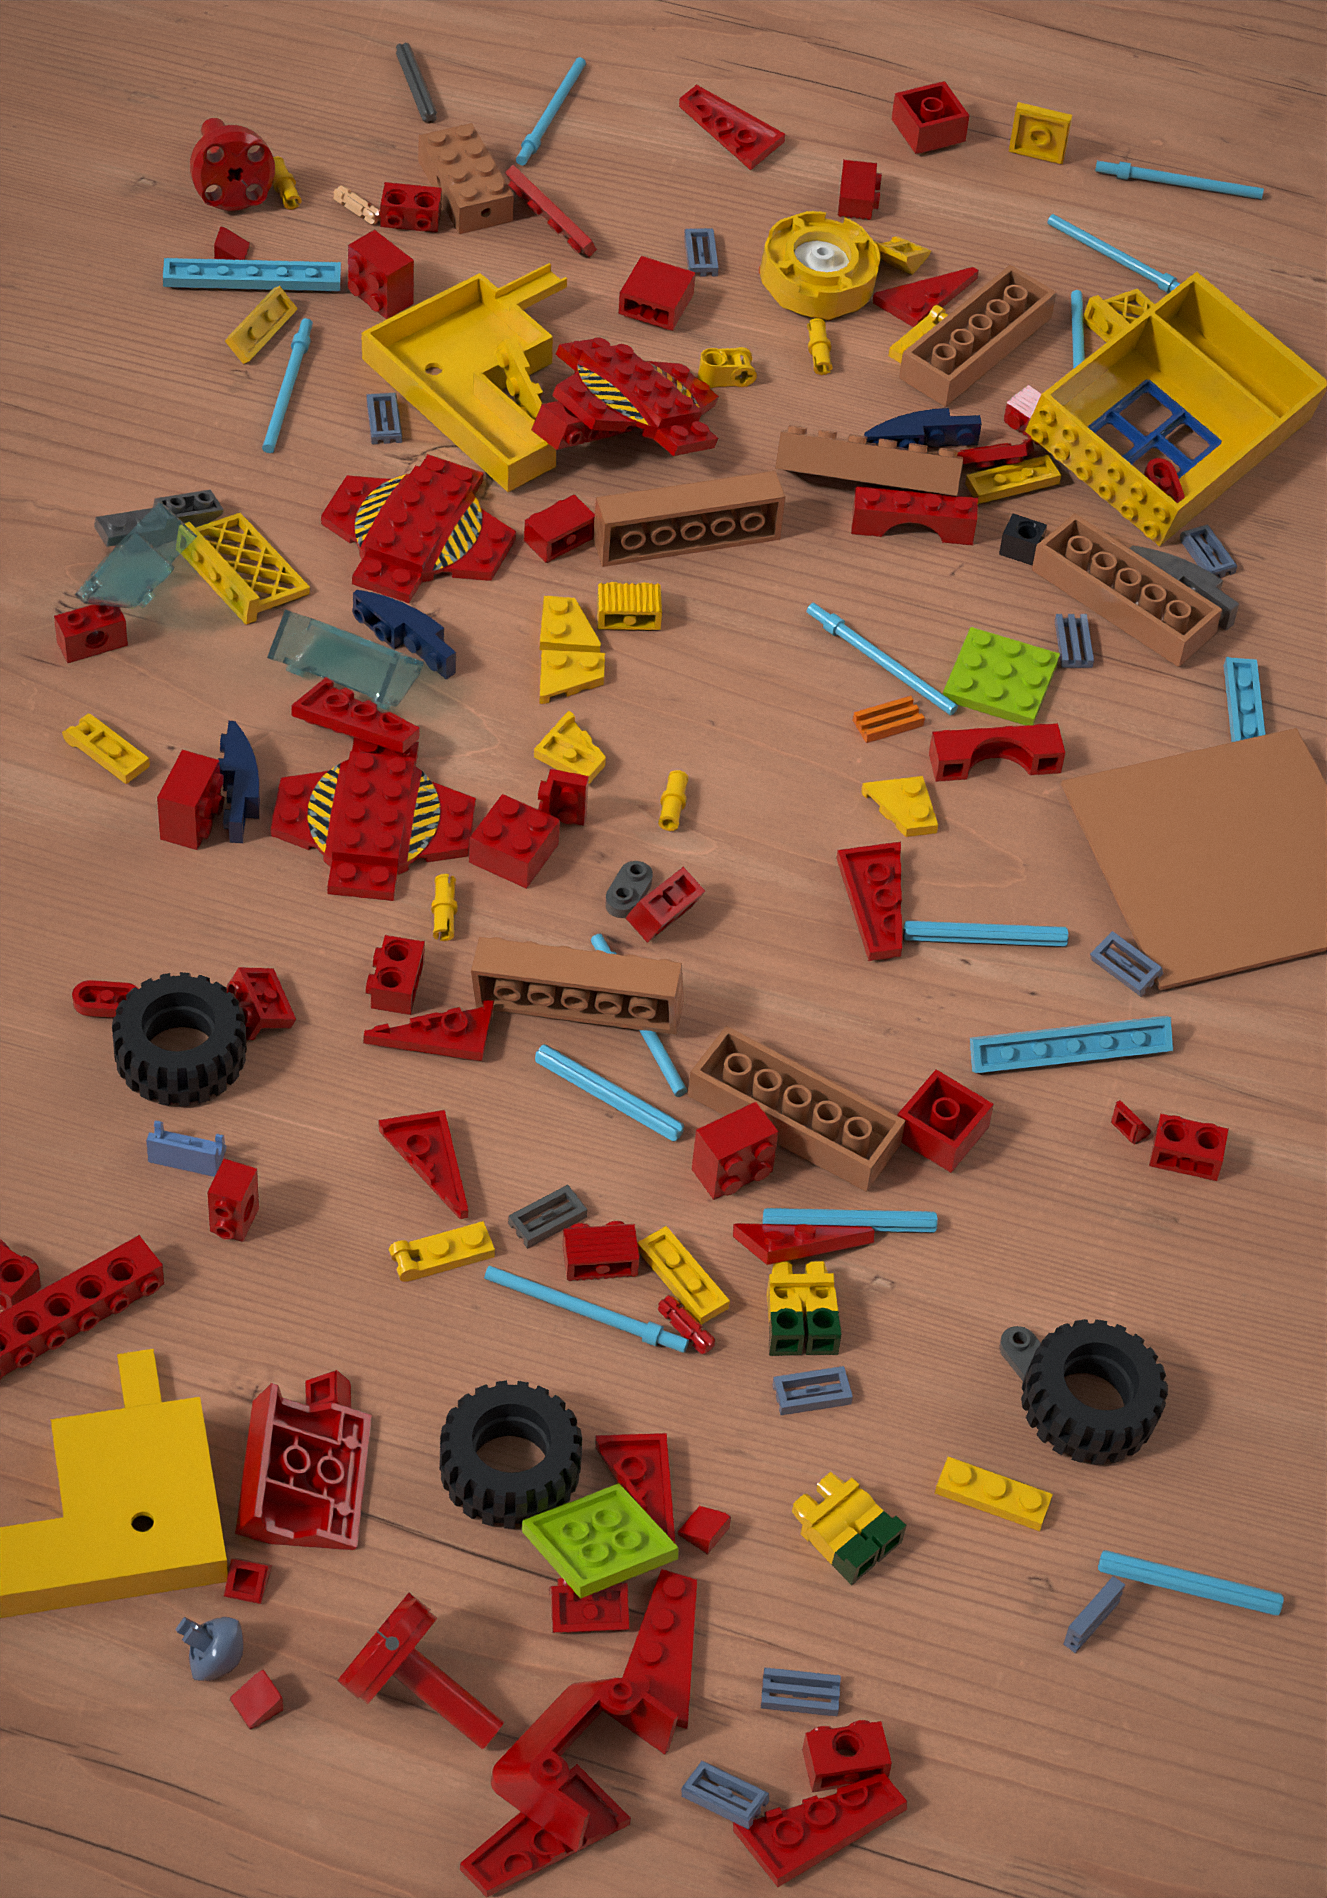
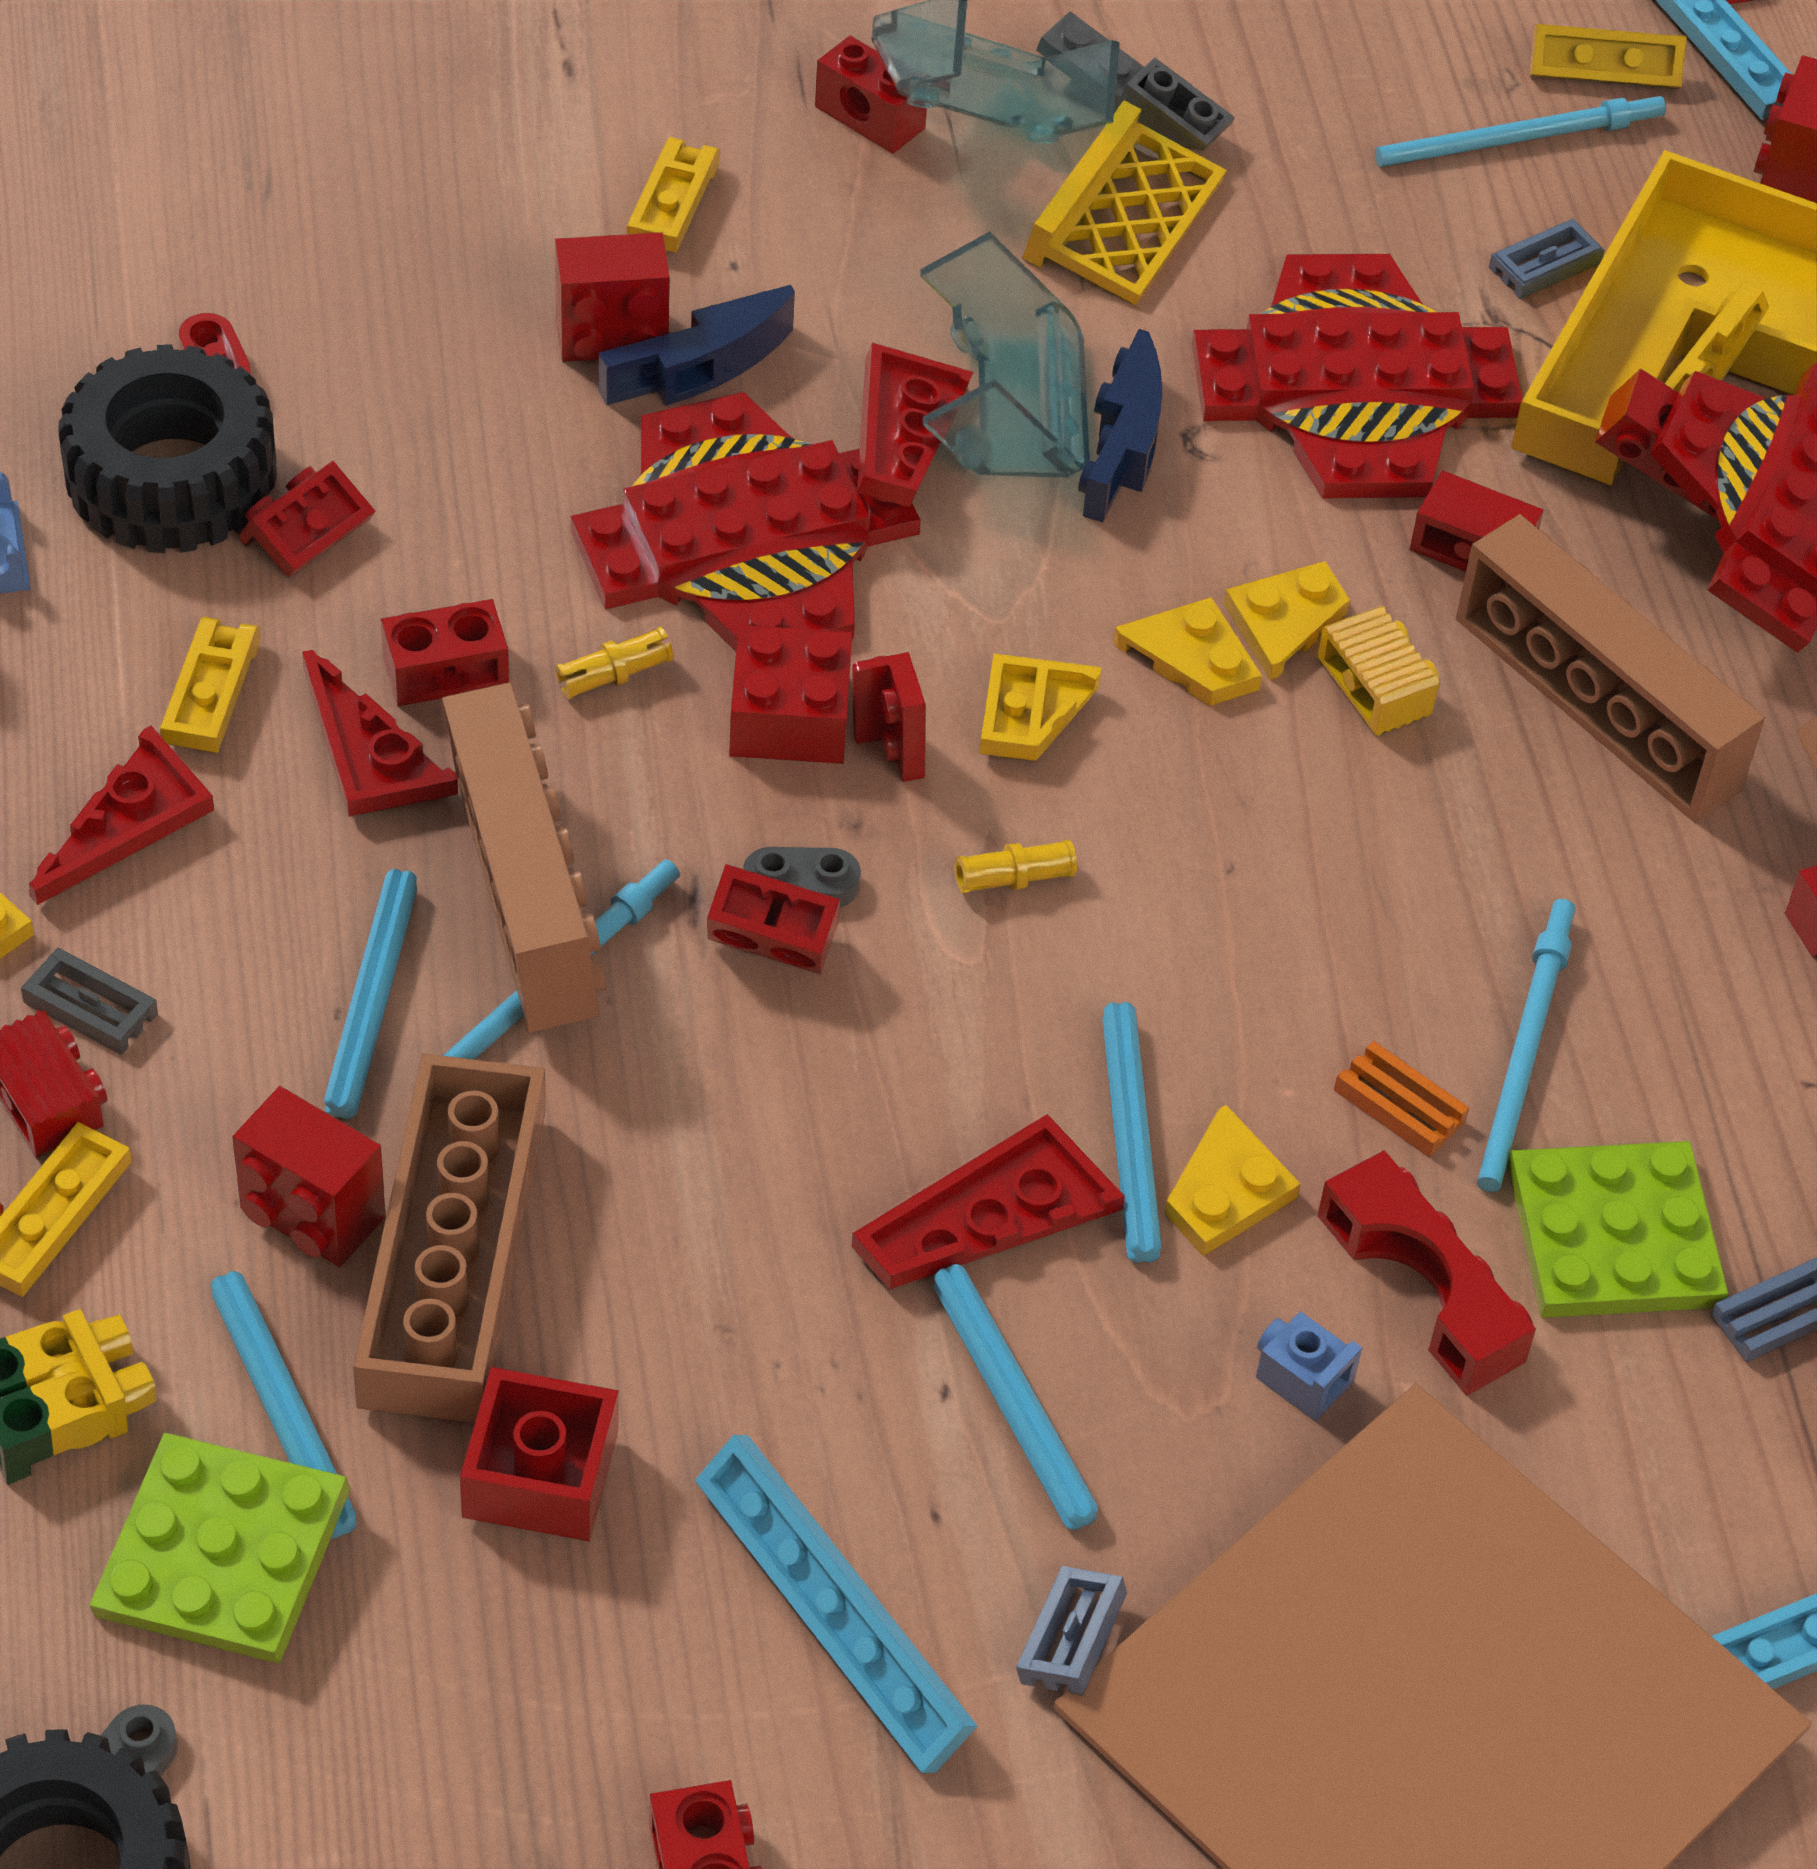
camera: 65 degrees right, 0 degrees up
red wing [733,1223,875,1265] -> none
red slope [1111,1100,1151,1145] -> none
none -> lime plate [89,1432,351,1664]
none -> yellow plate [160,616,261,753]
none -> medium azure axle [1102,1002,1162,1263]
none -> medium blue brick [1256,1311,1362,1421]

